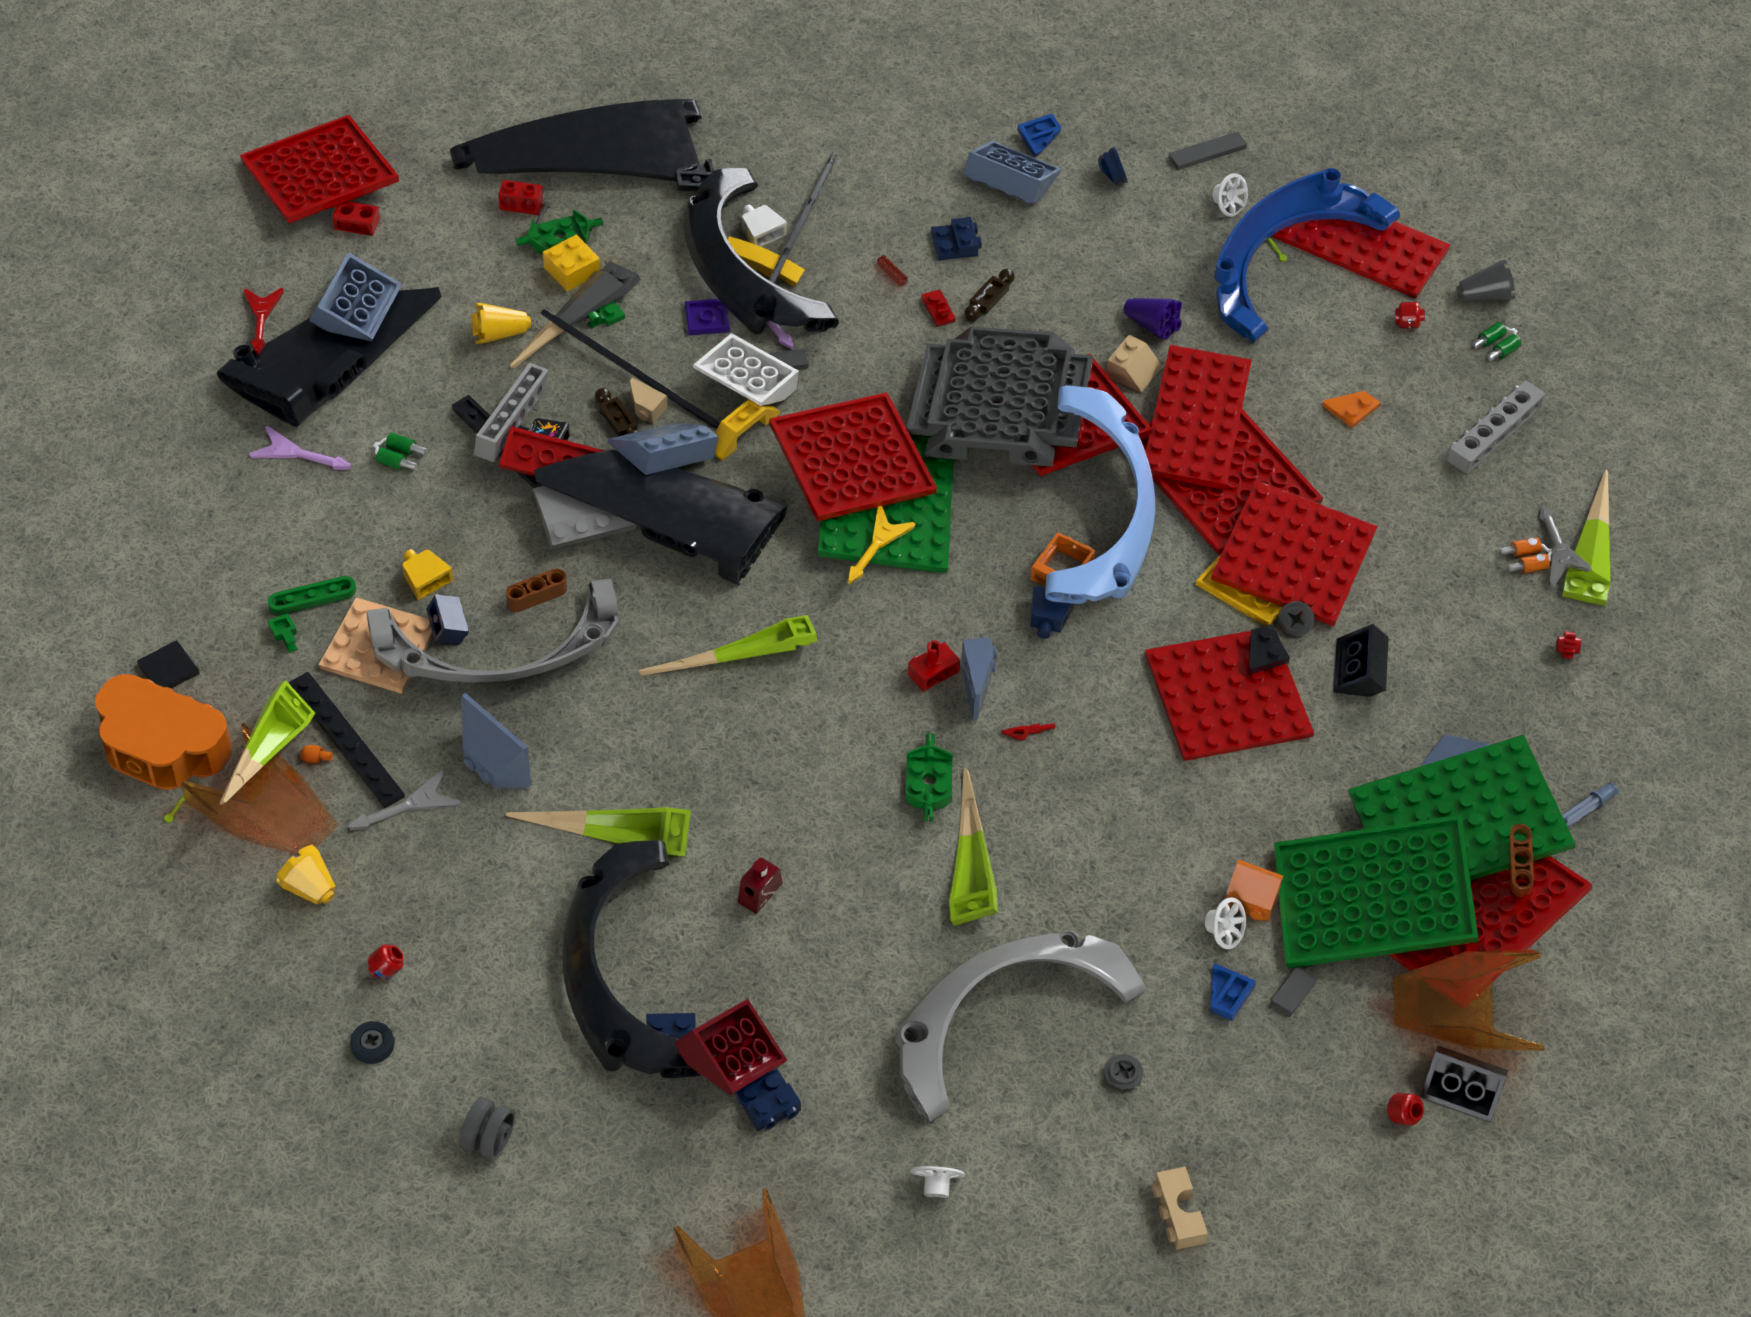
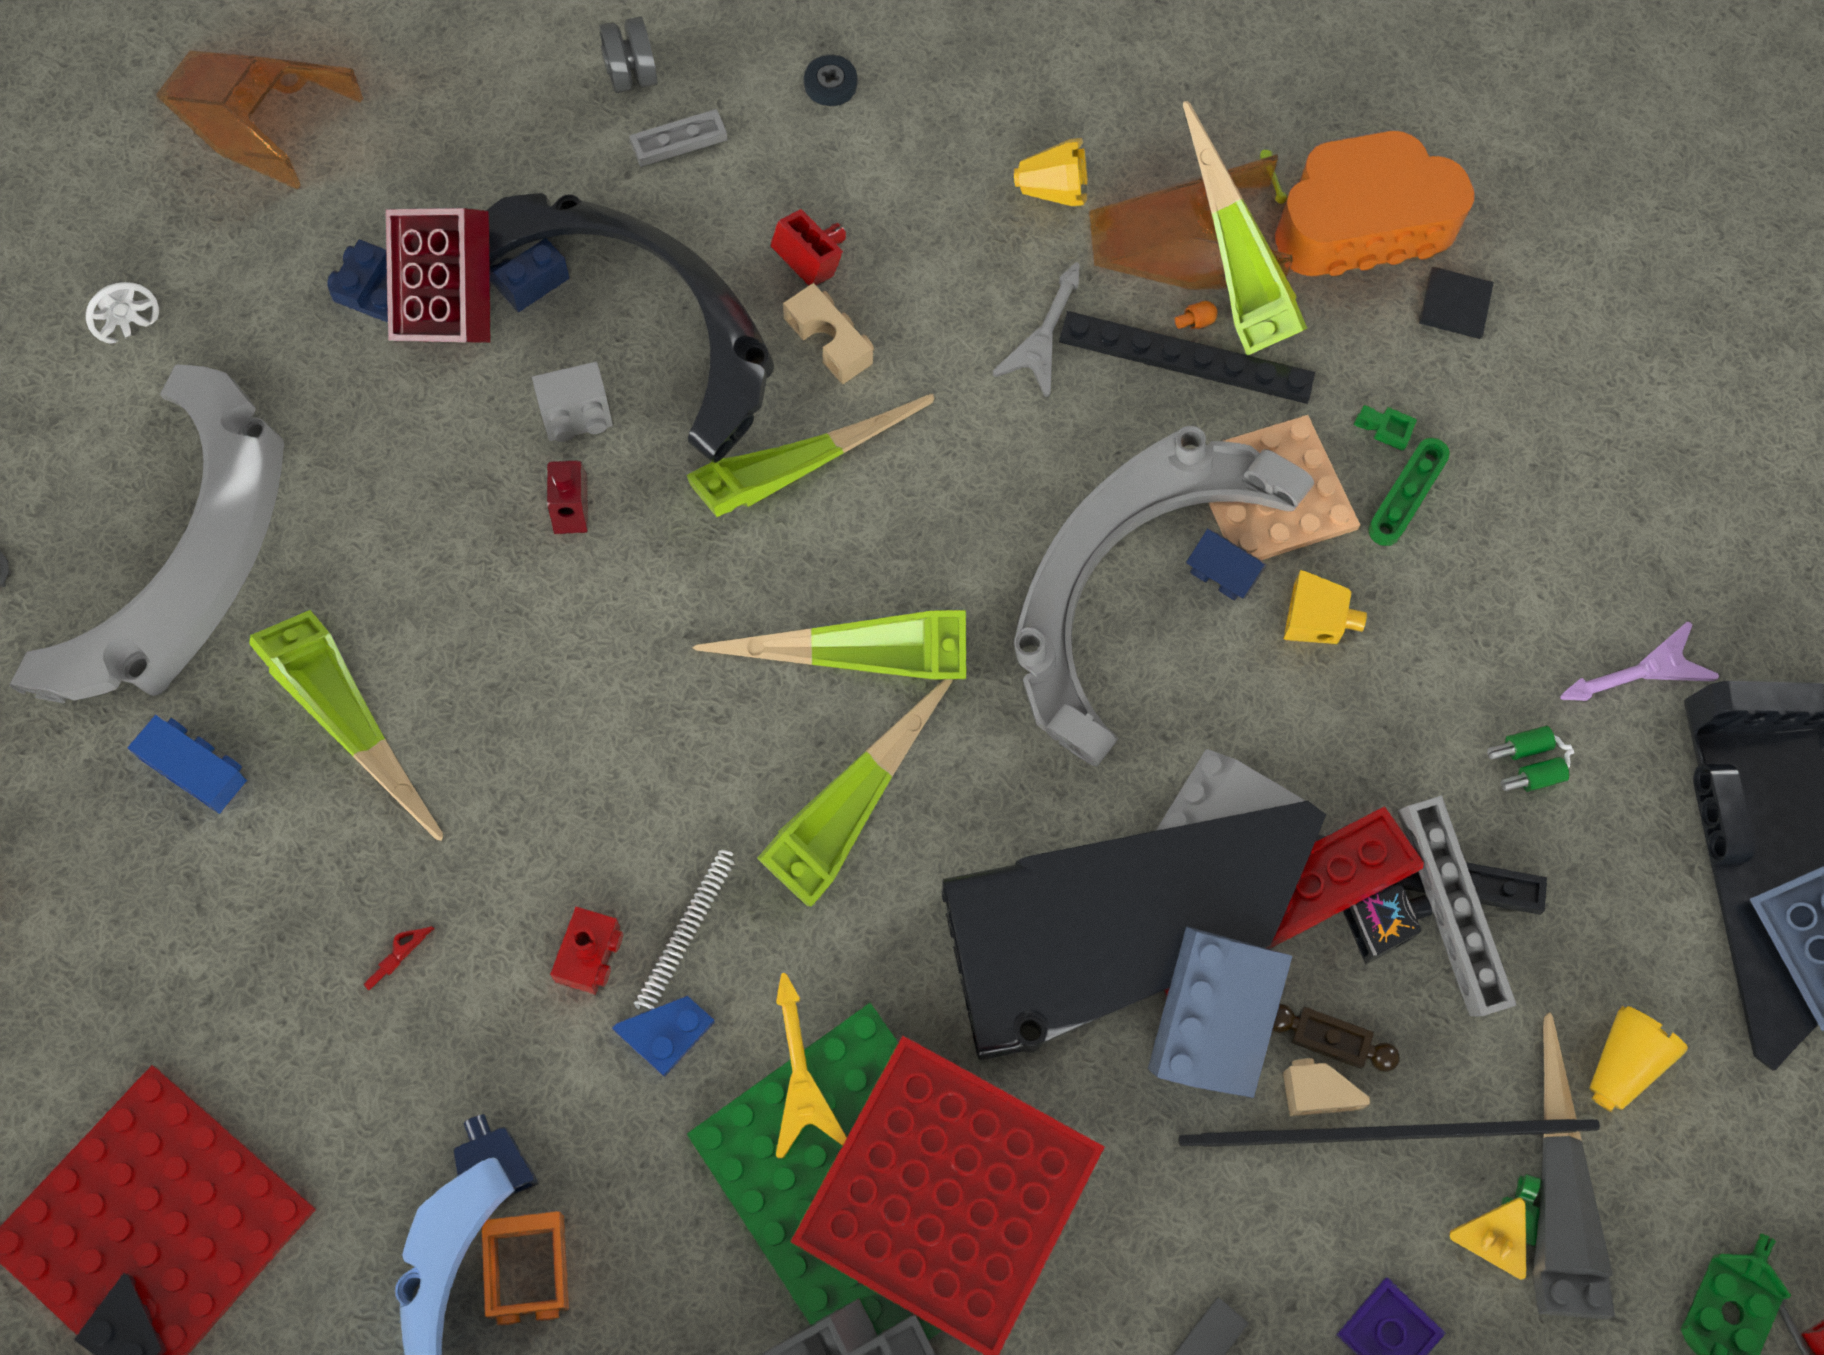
camera: 140 degrees right, 15 degrees up
red head [368,944,404,980] -> none
sand blue slope [462,693,531,788] -> none
dark orange beam [506,568,567,612] -> none
yellow brick [543,234,601,292] -> none
white slope [693,333,799,406] -> none
yellow slope [714,399,780,461] -> none
green plate [906,733,953,822] -> none
sand blue slope [961,637,997,720] -> none
none -> blue brick [127,715,247,814]
none -> light grey brick [532,361,613,442]
none -> blue wing [612,996,715,1077]
none -> light grey plate [629,109,728,167]
none -> white piece [634,850,735,1010]
none -> lime plate [692,610,966,679]
none -> red brick [770,209,846,286]
none -> tan arch [783,283,874,385]
none -> yellow piece [1450,1198,1526,1279]

